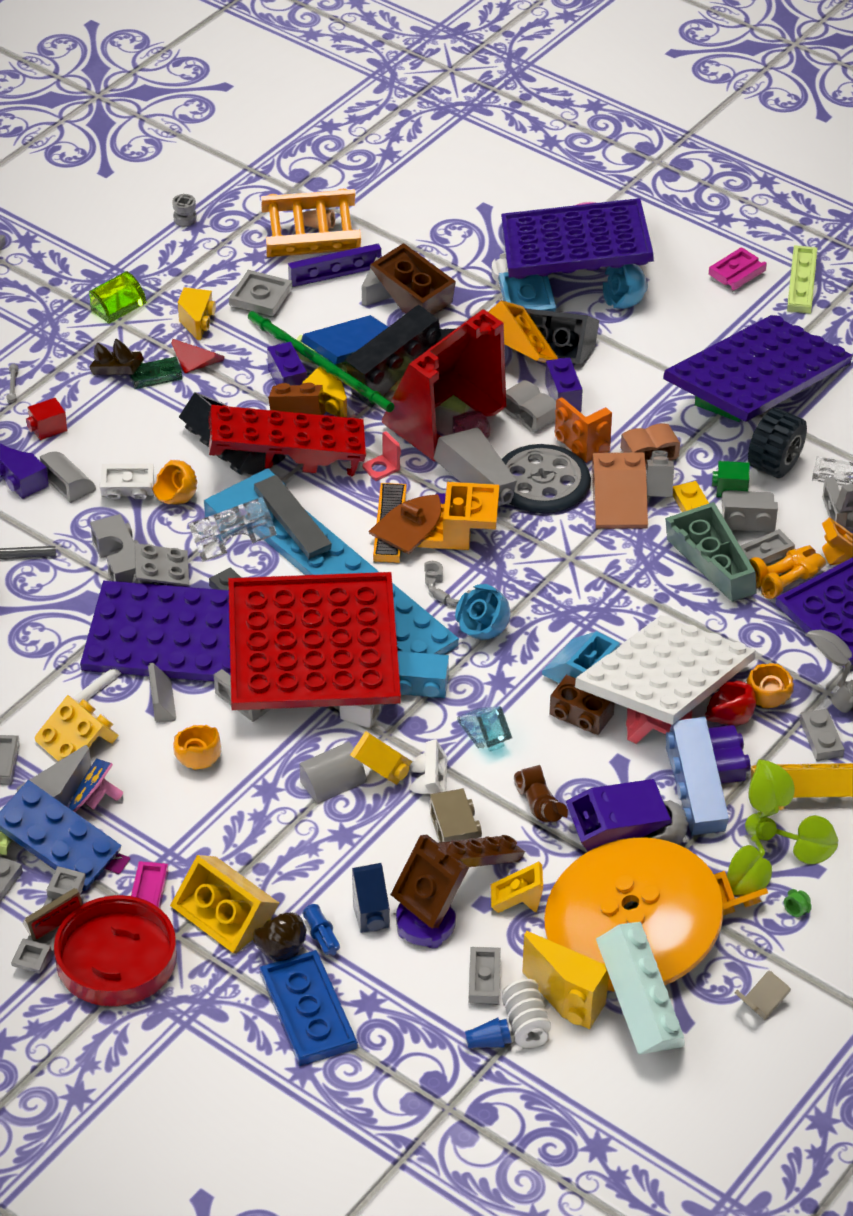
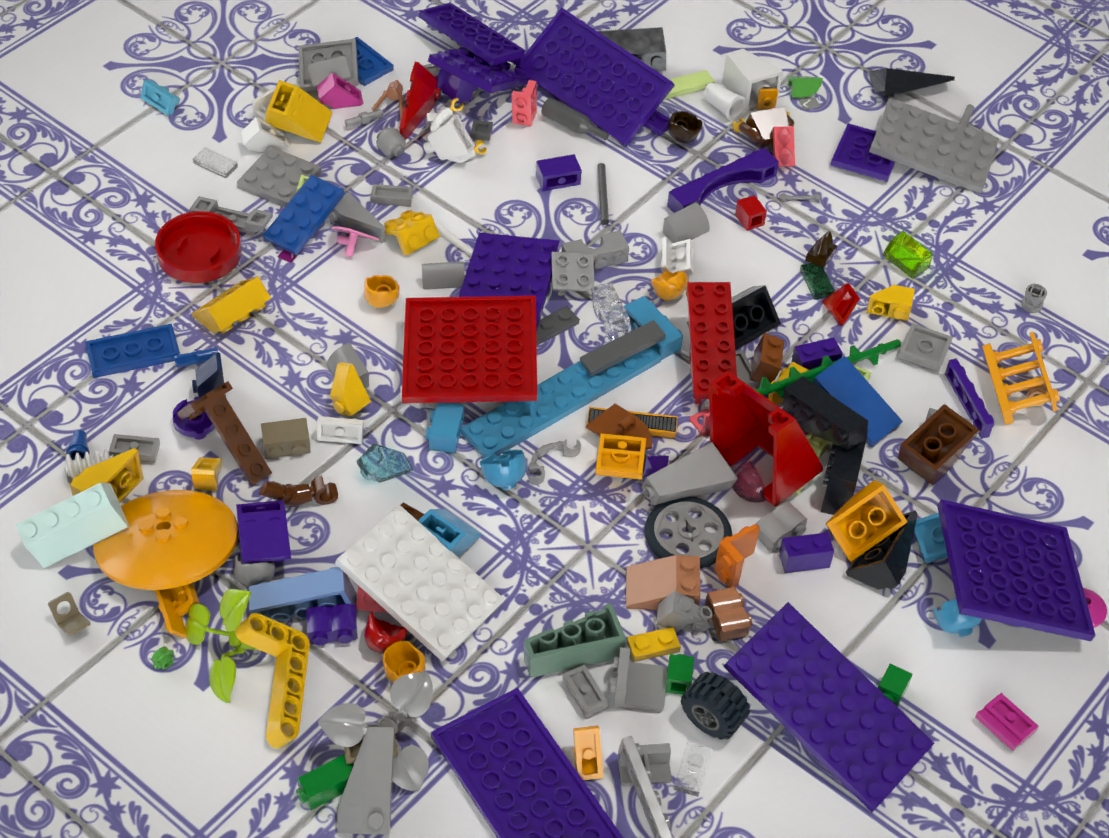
camera: 90 degrees right, 5 degrees up
slope [23,888,83,941] -> none
dark pink tile [131,861,168,908] -> none
dark brown hair [253,912,307,962] -> none
light orange piece [749,545,826,599] -> none
yellowish green tile [787,245,817,314] -> none
light grey plate [800,709,844,761] -> none
none -> green brick [878,663,913,707]

